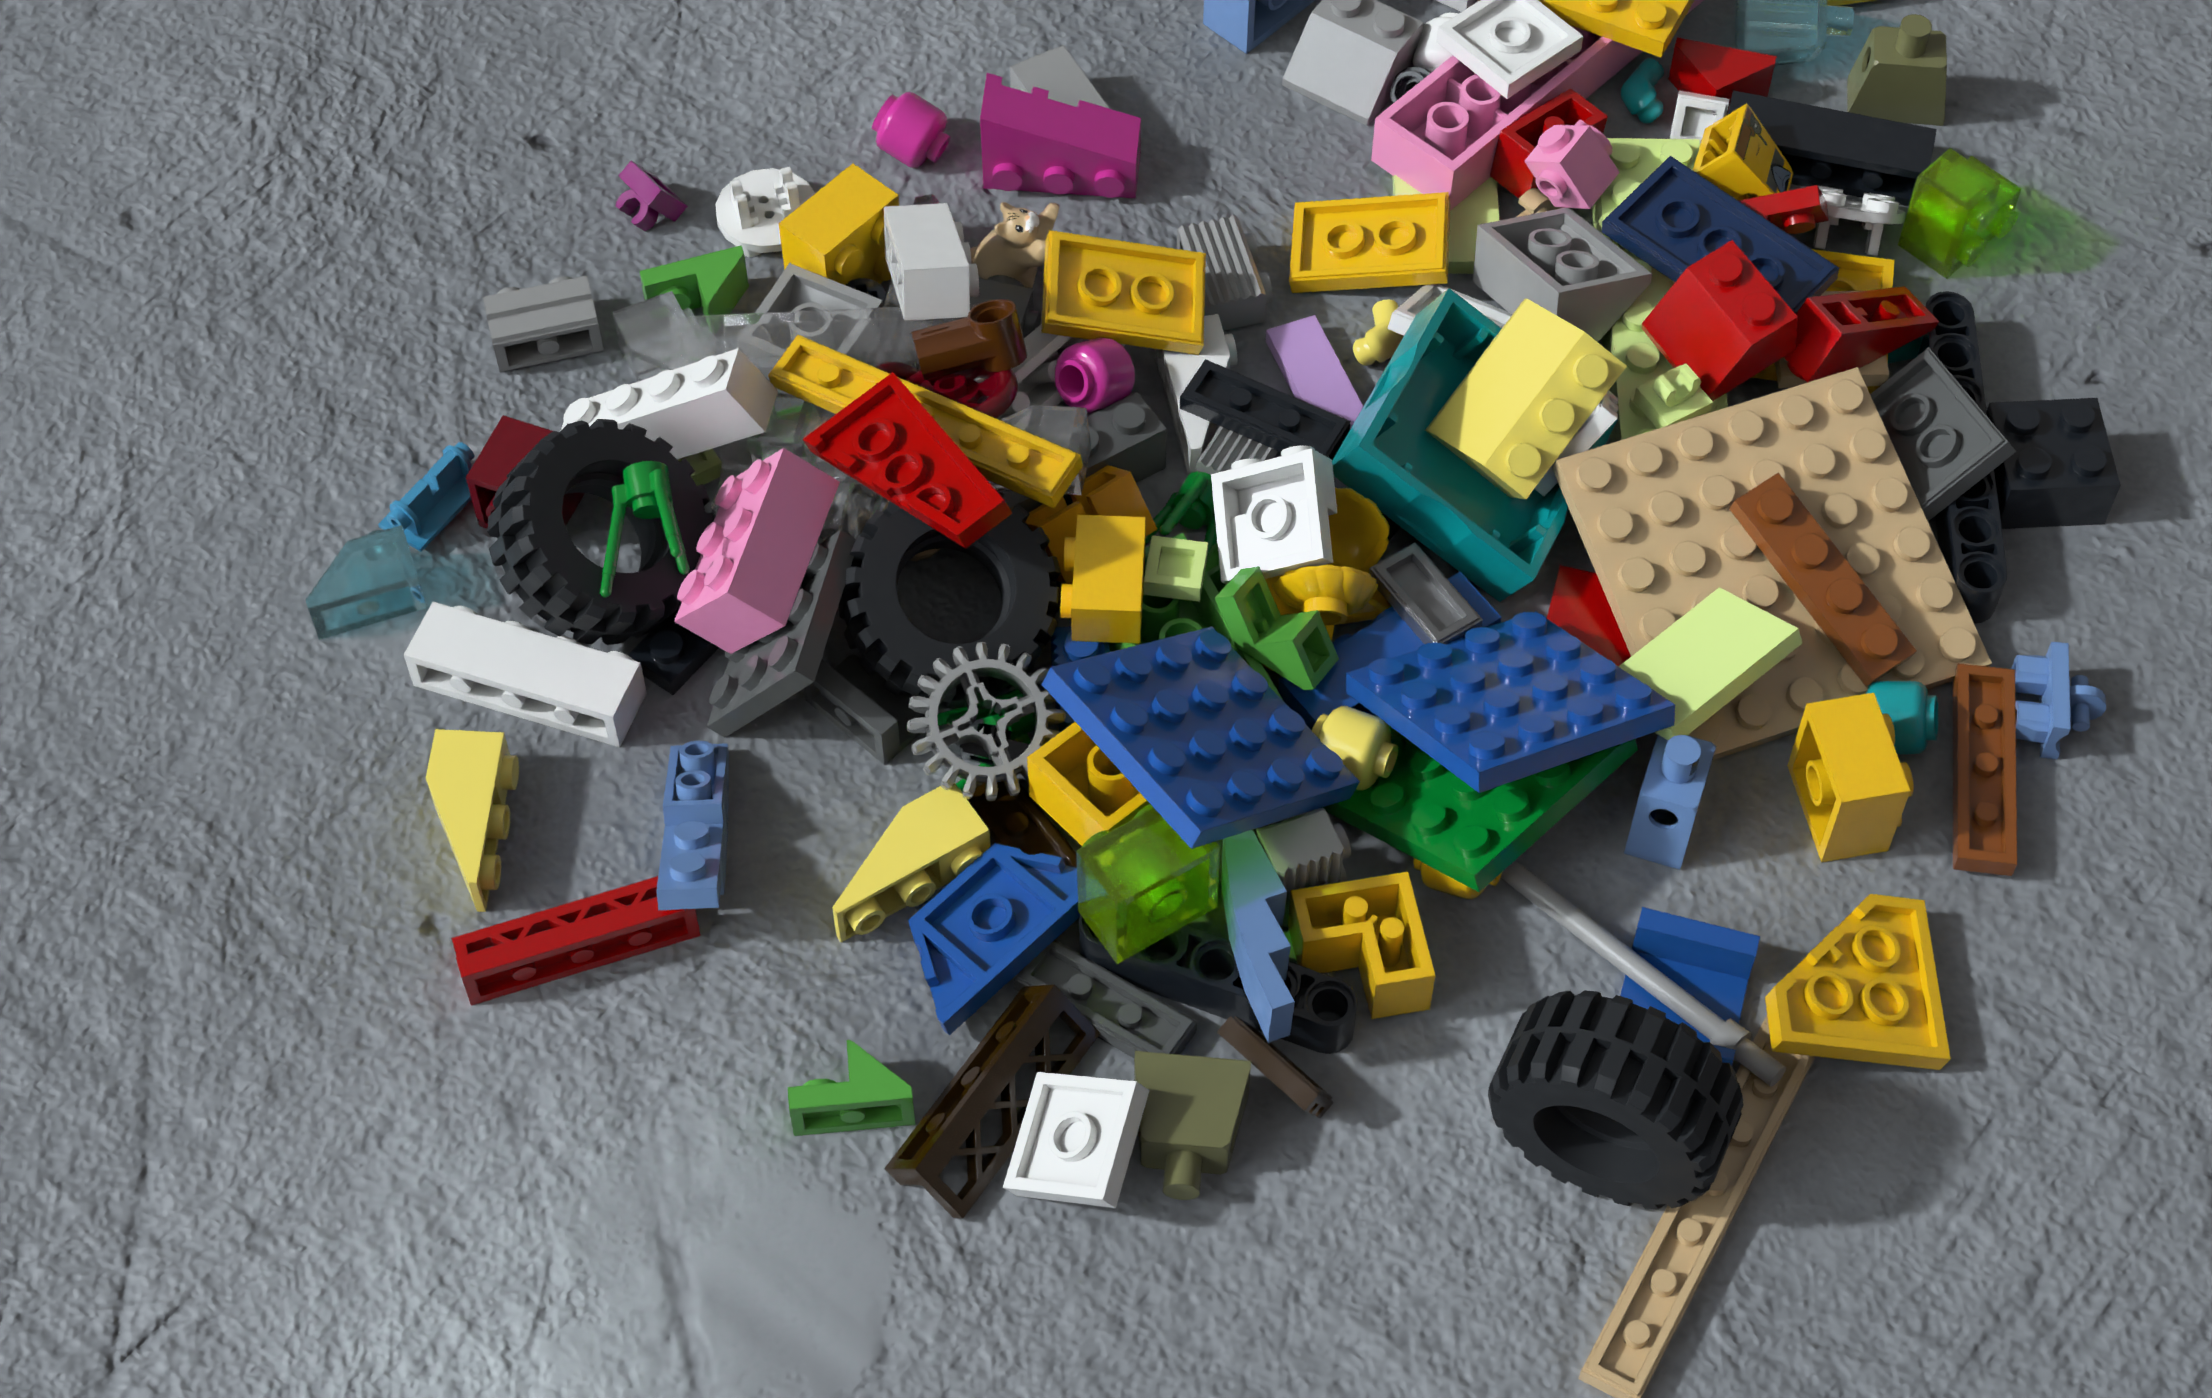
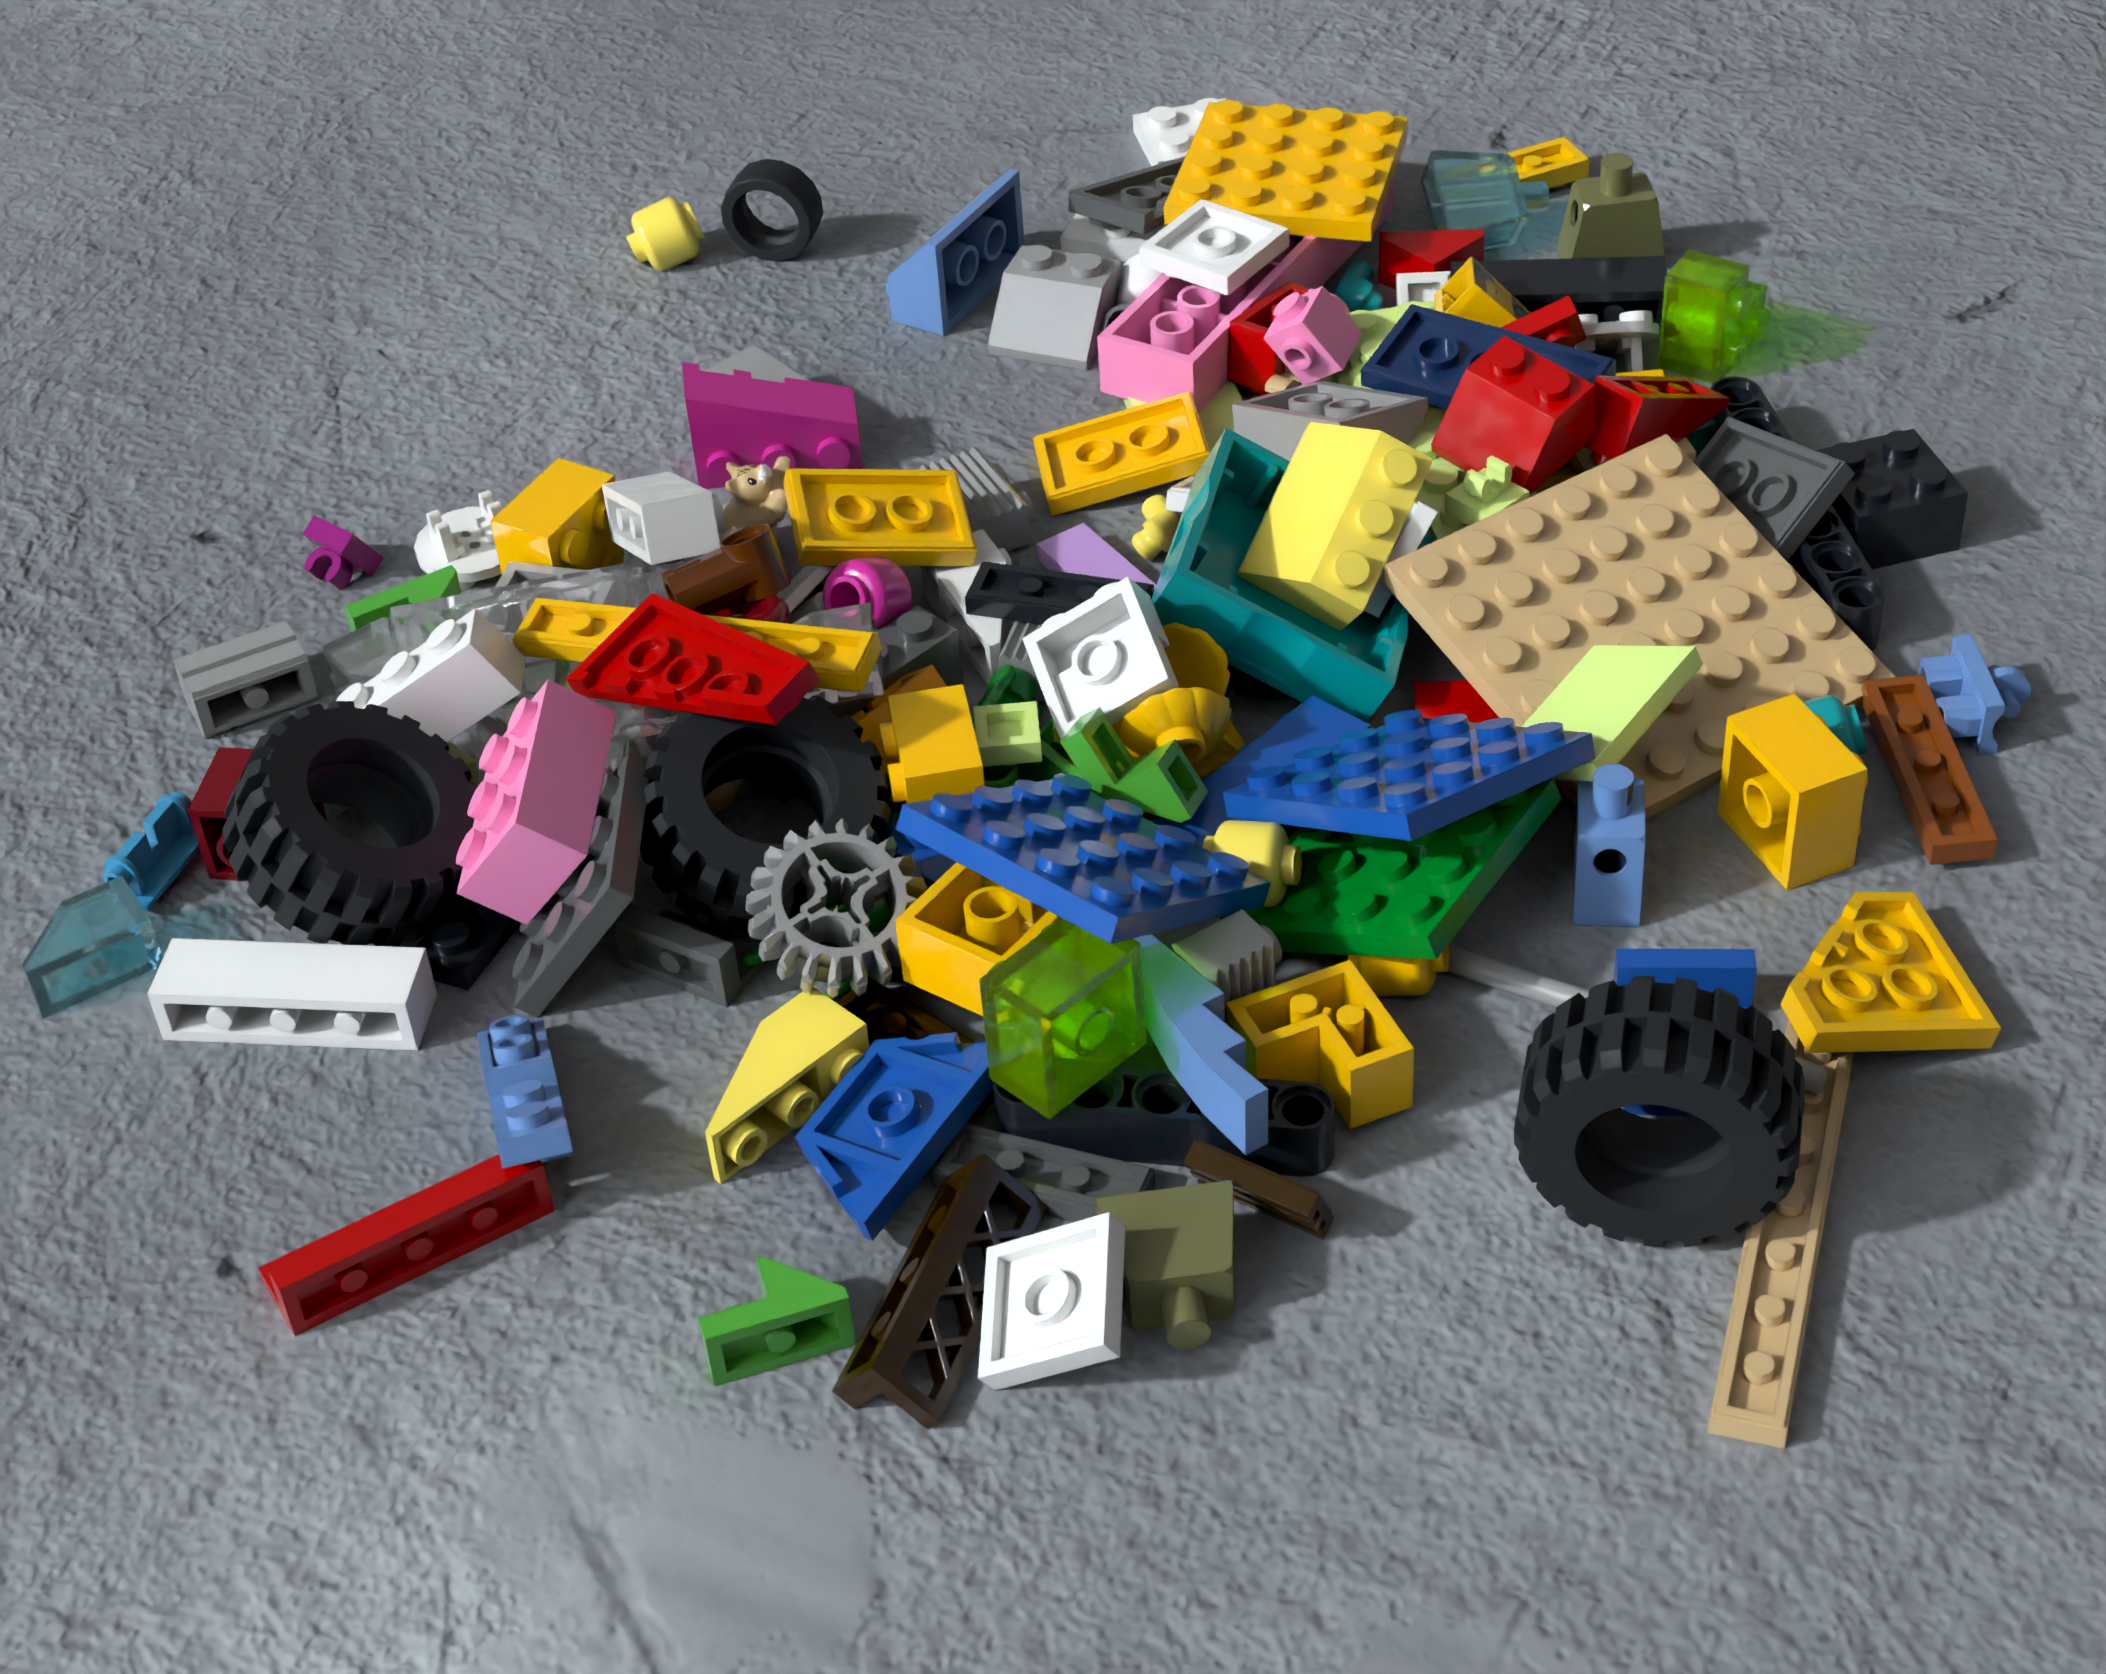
camera: 10 degrees left, 15 degrees down
light yellow slope [426,729,519,912] -> none
green plant [600,461,690,598] -> none
dark pink head [872,92,951,168] -> none
flat silver tile [1369,543,1483,644] -> none
dark orange plate [1729,472,1917,688] -> none

